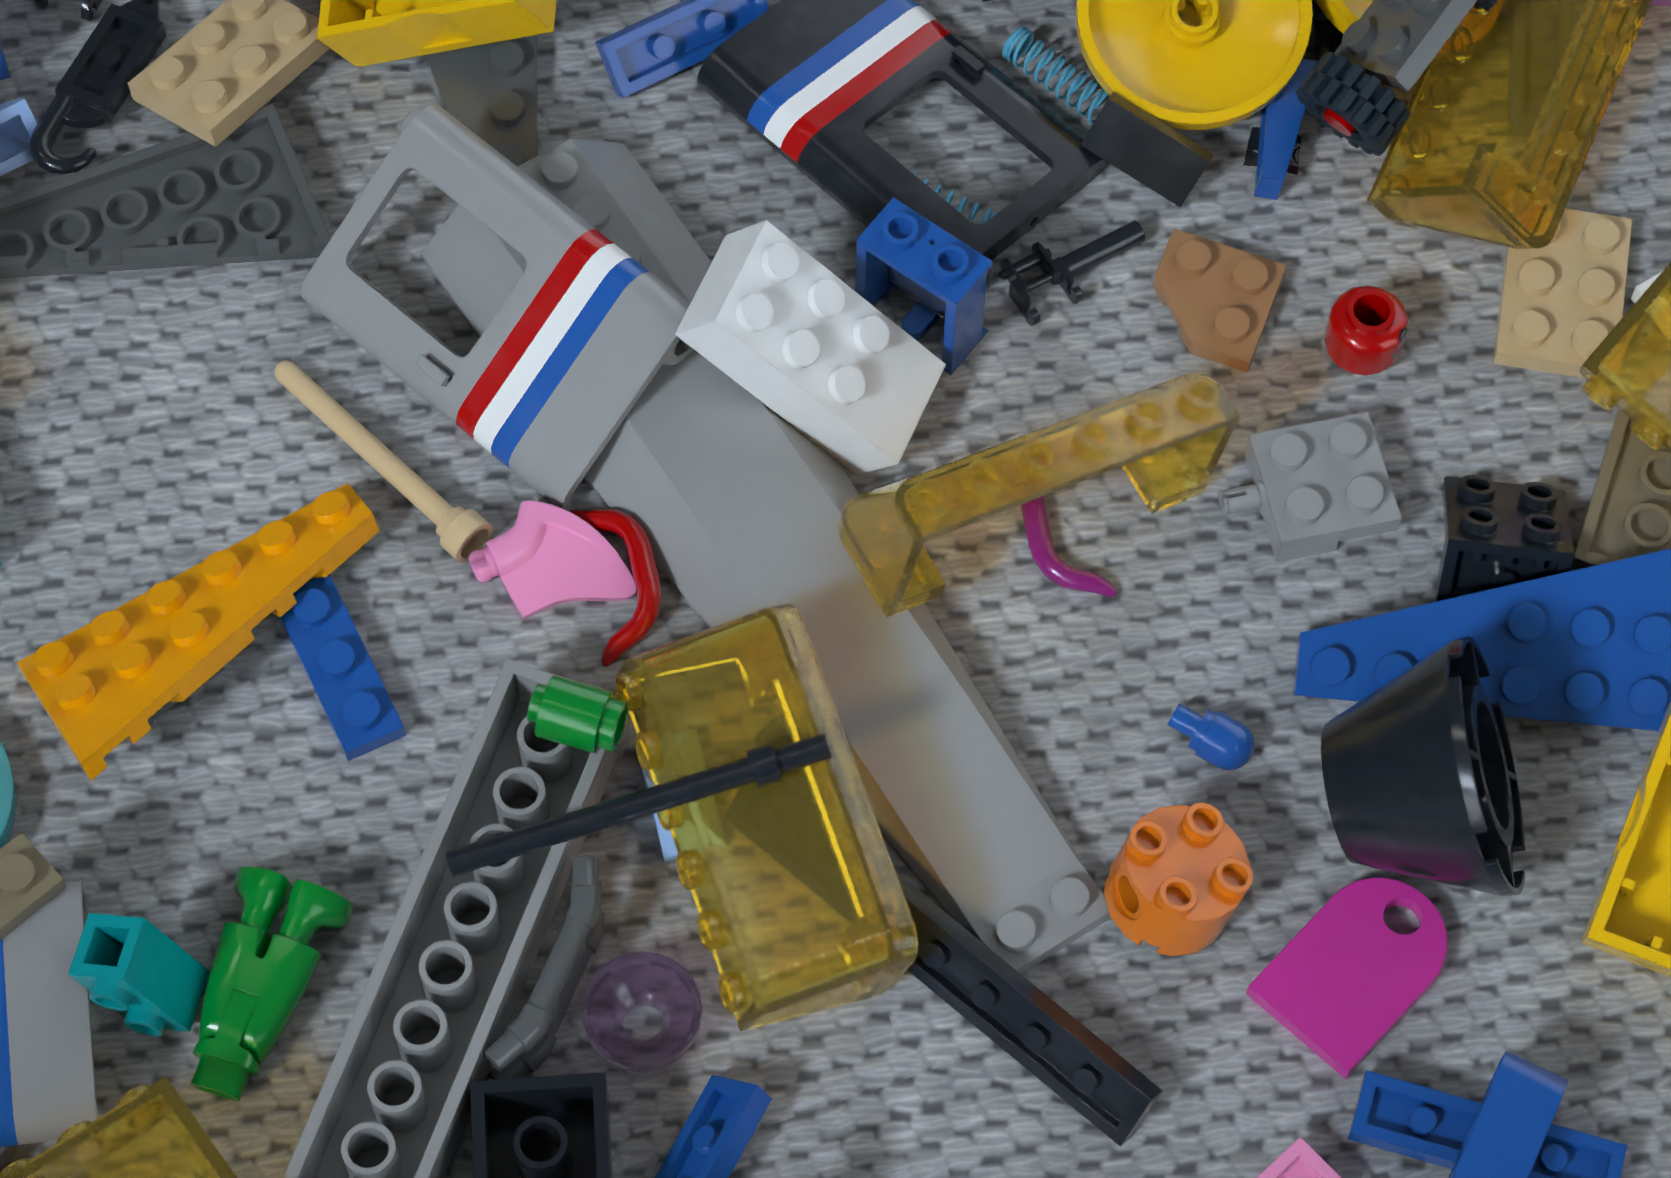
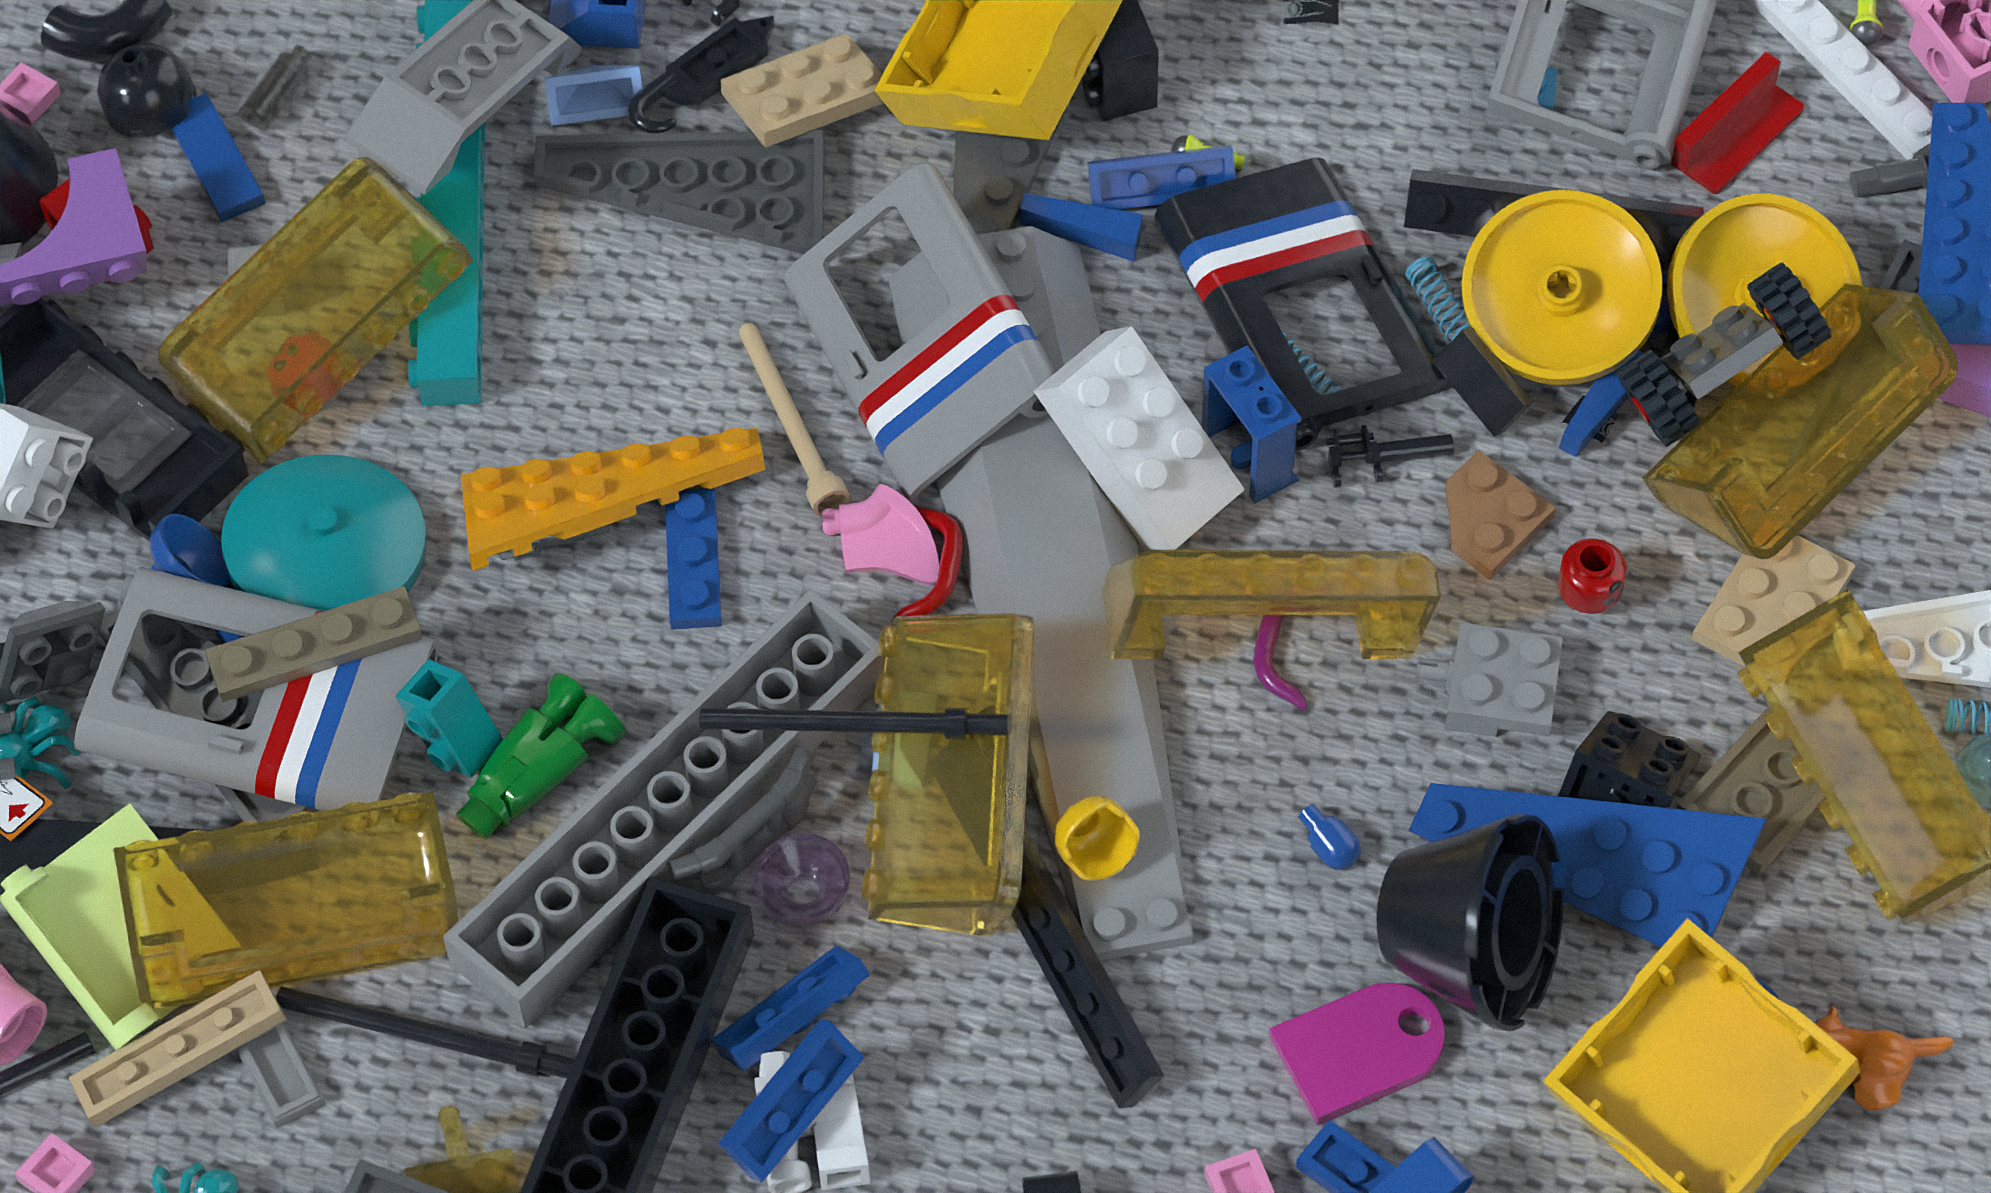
camera: 25 degrees right, 5 degrees down
green brick [527,674,629,754] -> none
orange brick [1104,802,1253,957] -> none
none -> blue piece [1020,193,1143,262]
none -> yellow hair [1055,795,1140,880]

